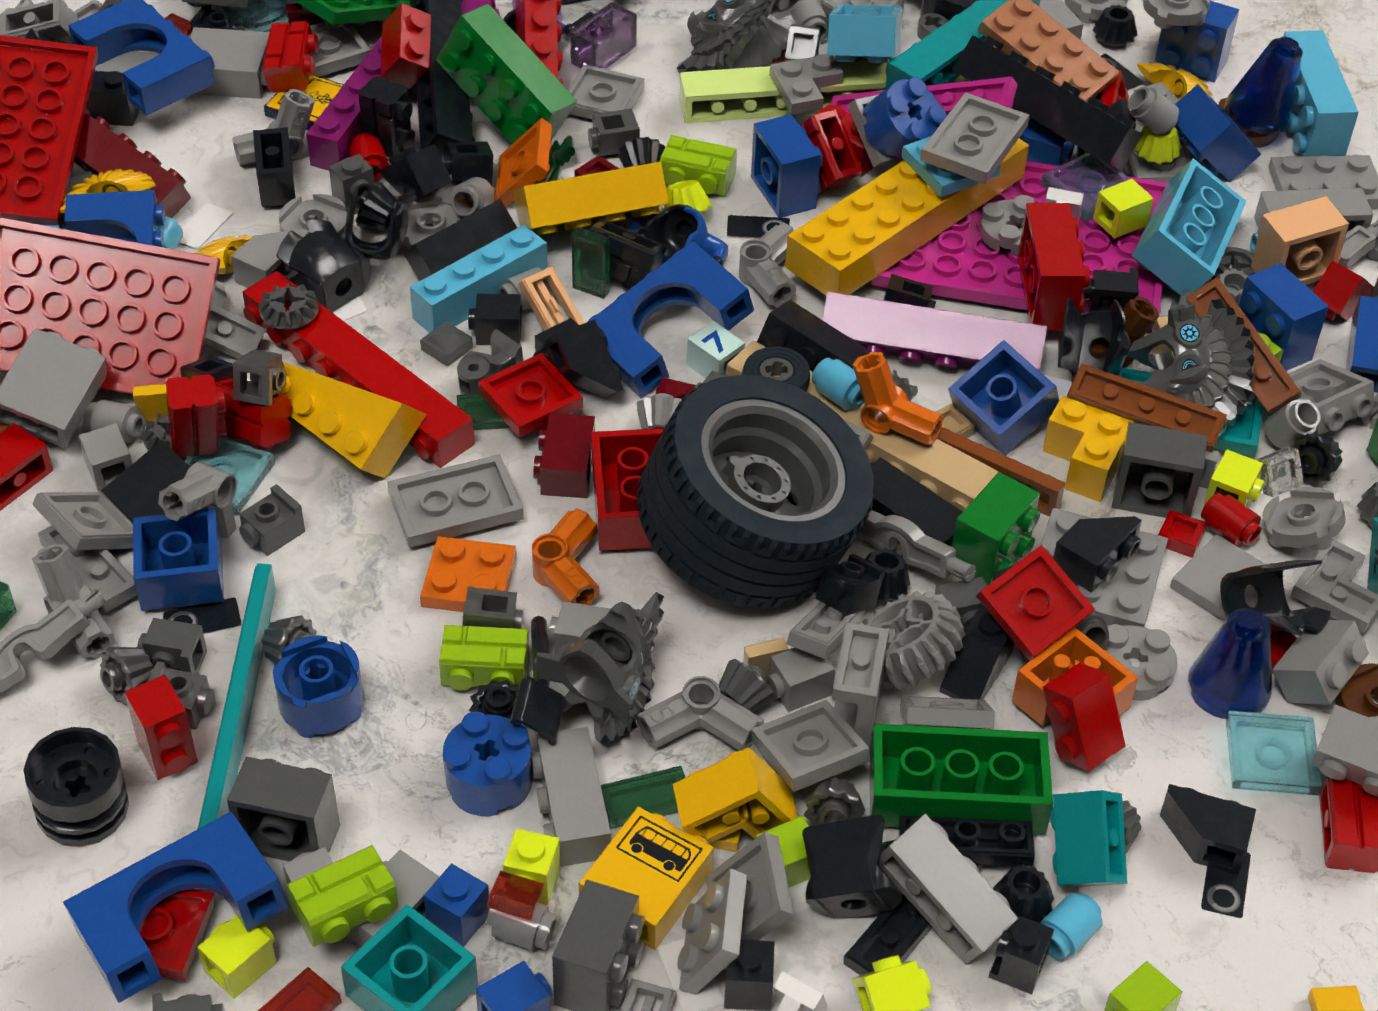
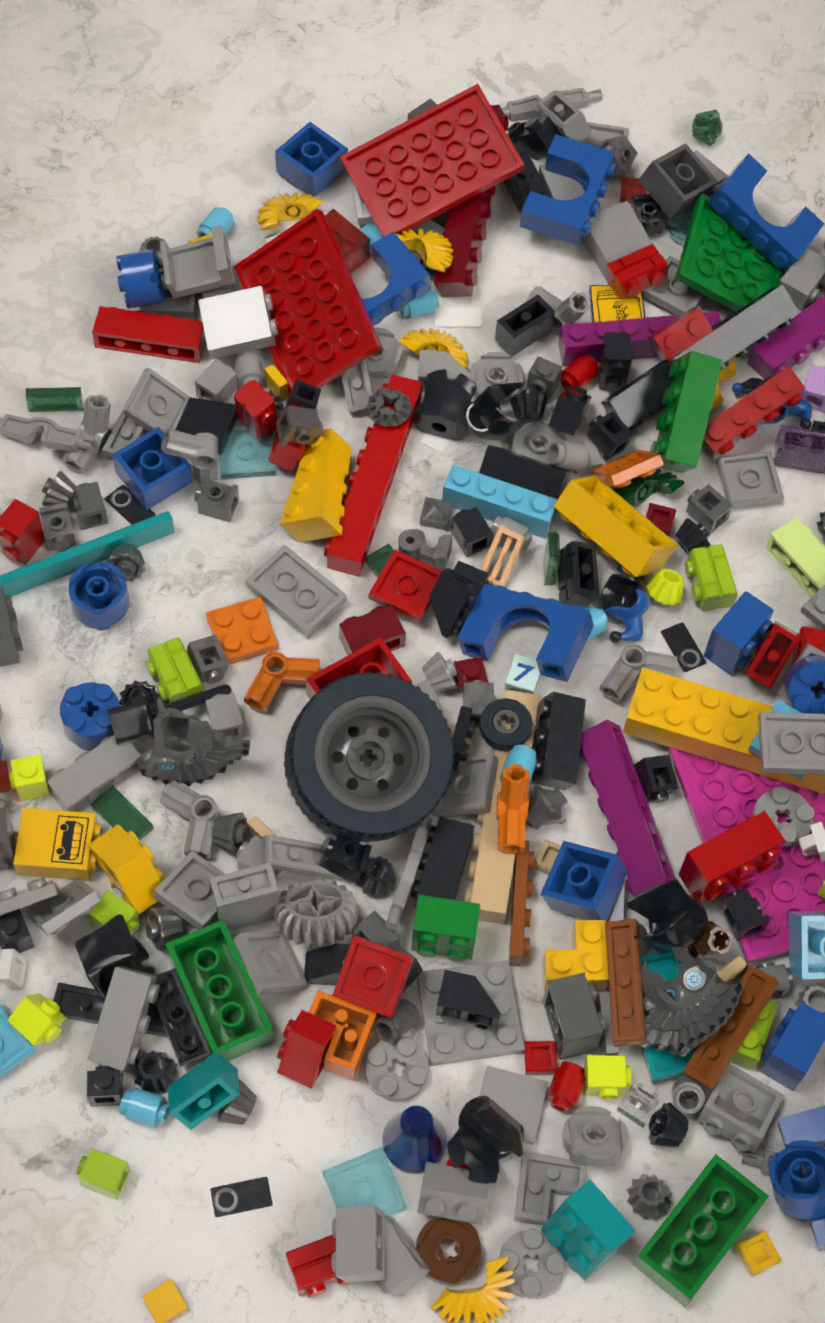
camera: 60 degrees right, 15 degrees up
black slope [1160,784,1256,875] -> none

